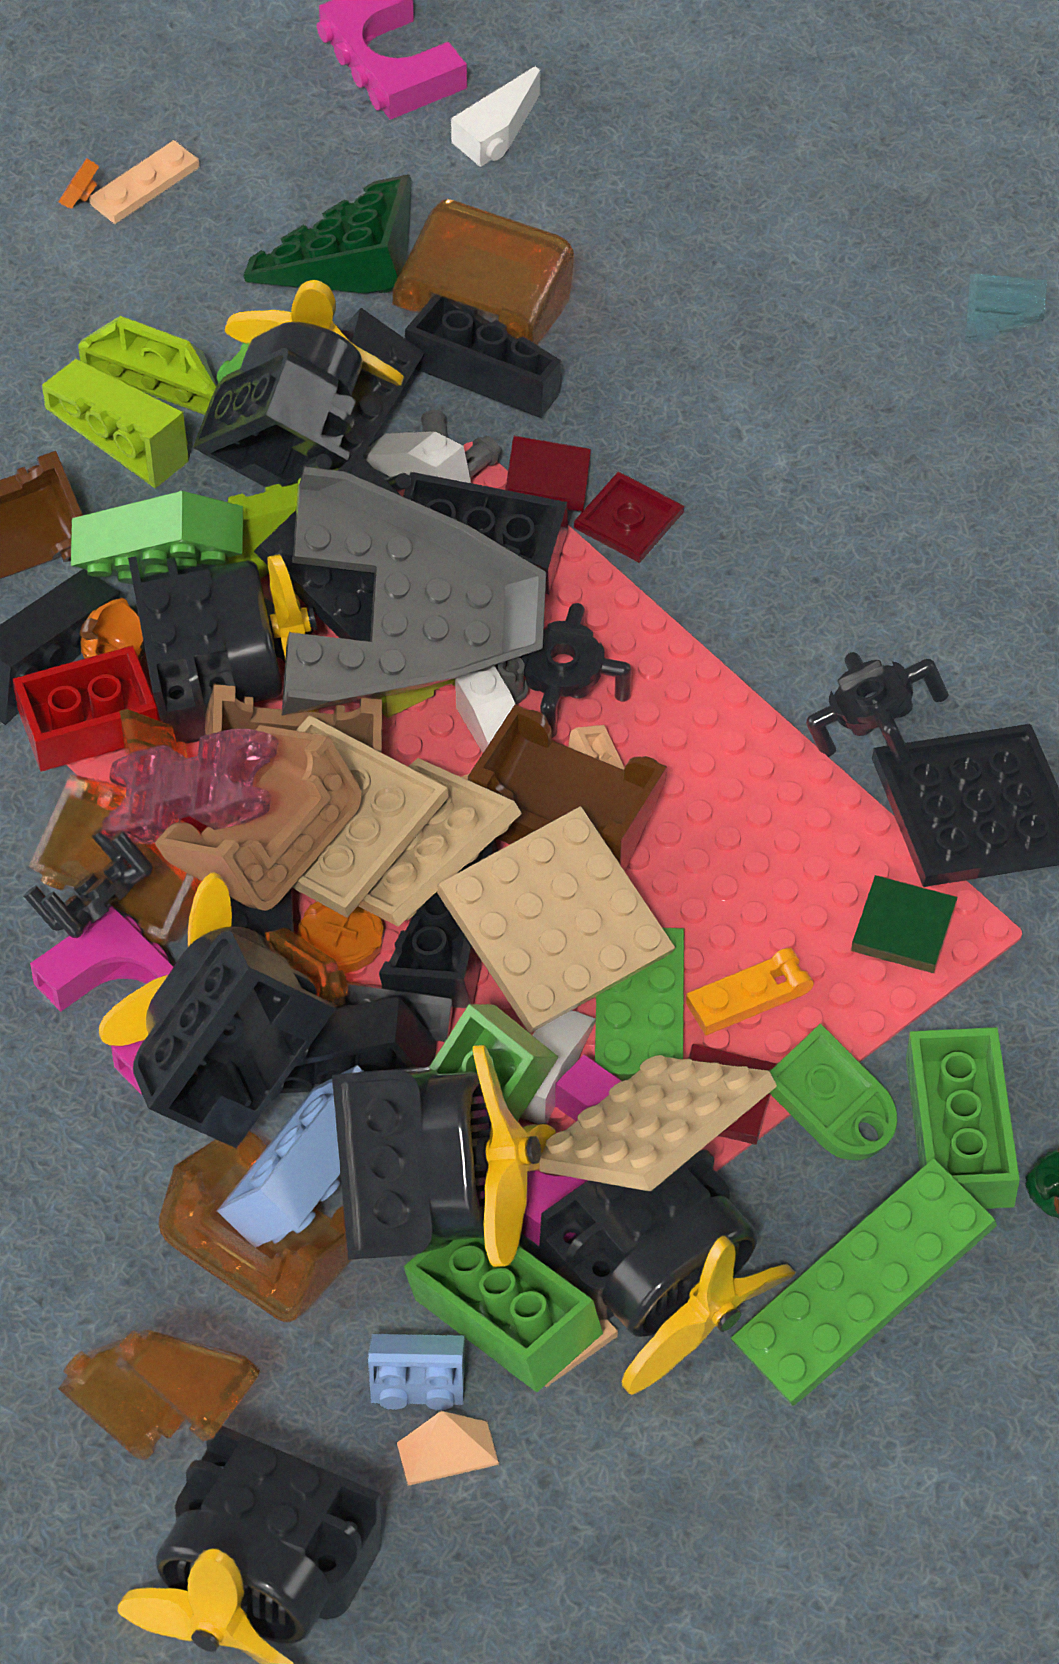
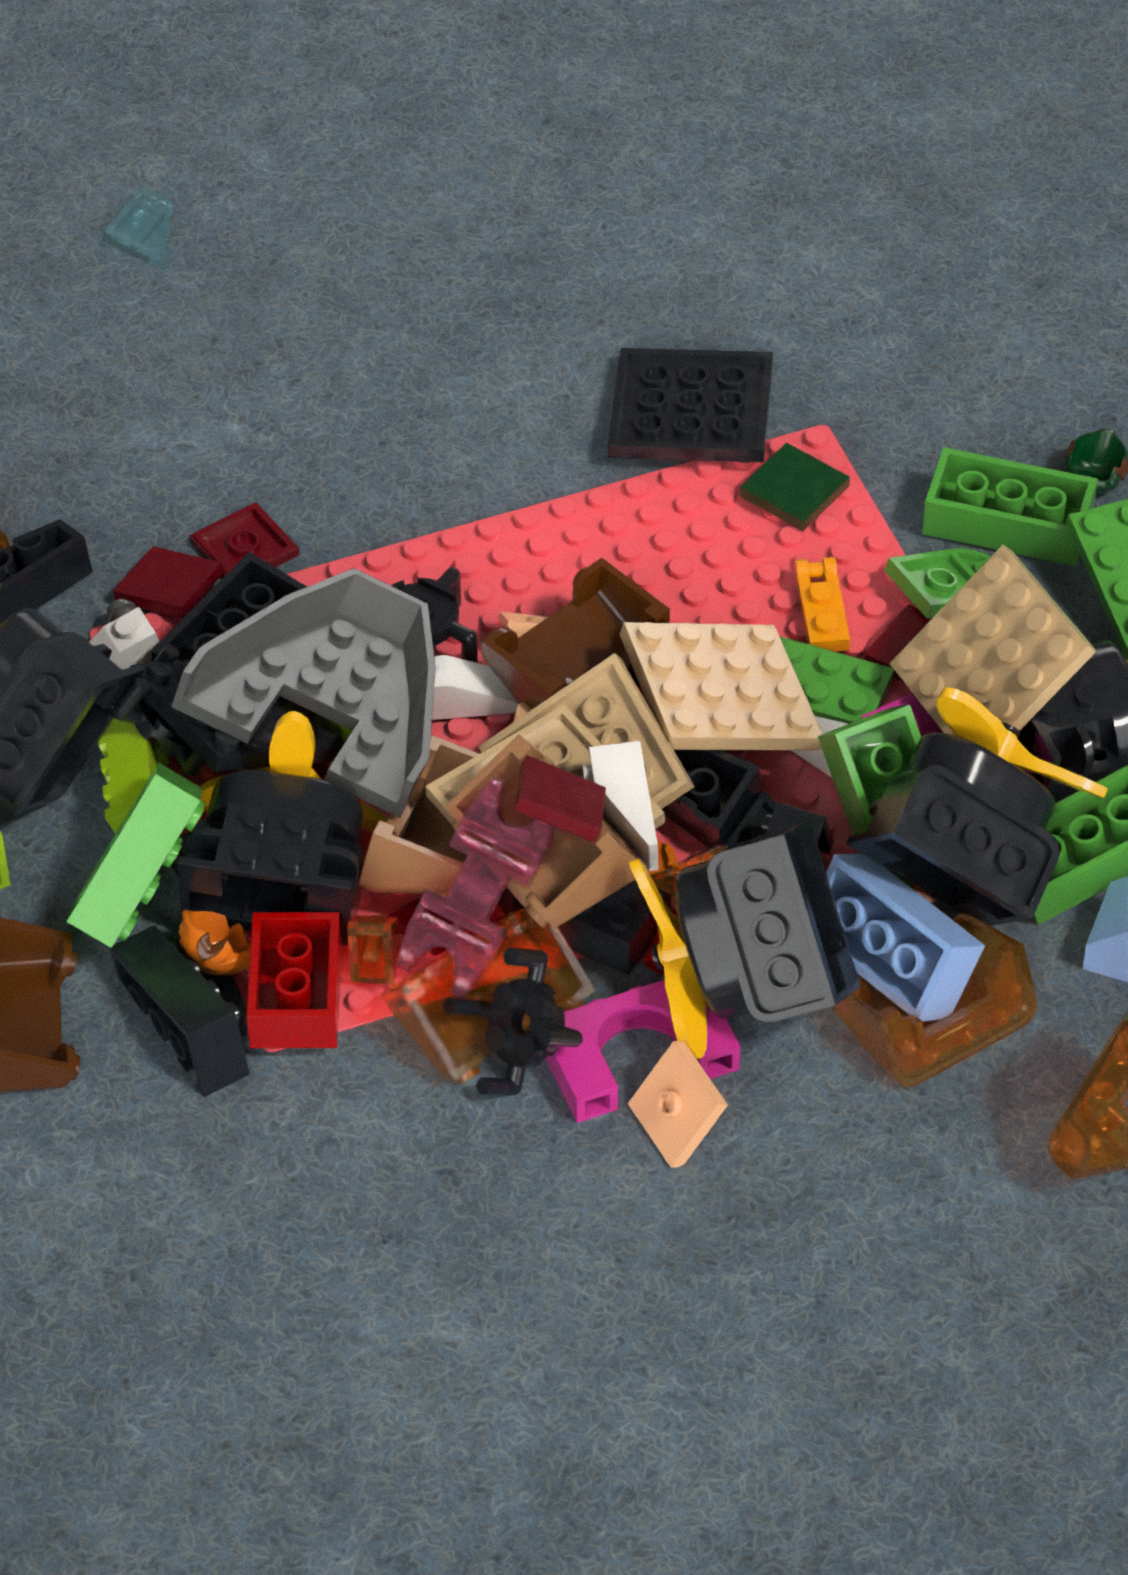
camera: 70 degrees left, 5 degrees down
black plate [806,652,949,765] -> none
none -> dark red tile [514,755,606,842]
none -> white slope [582,741,658,871]
none -> light nougat plate [628,1041,728,1168]

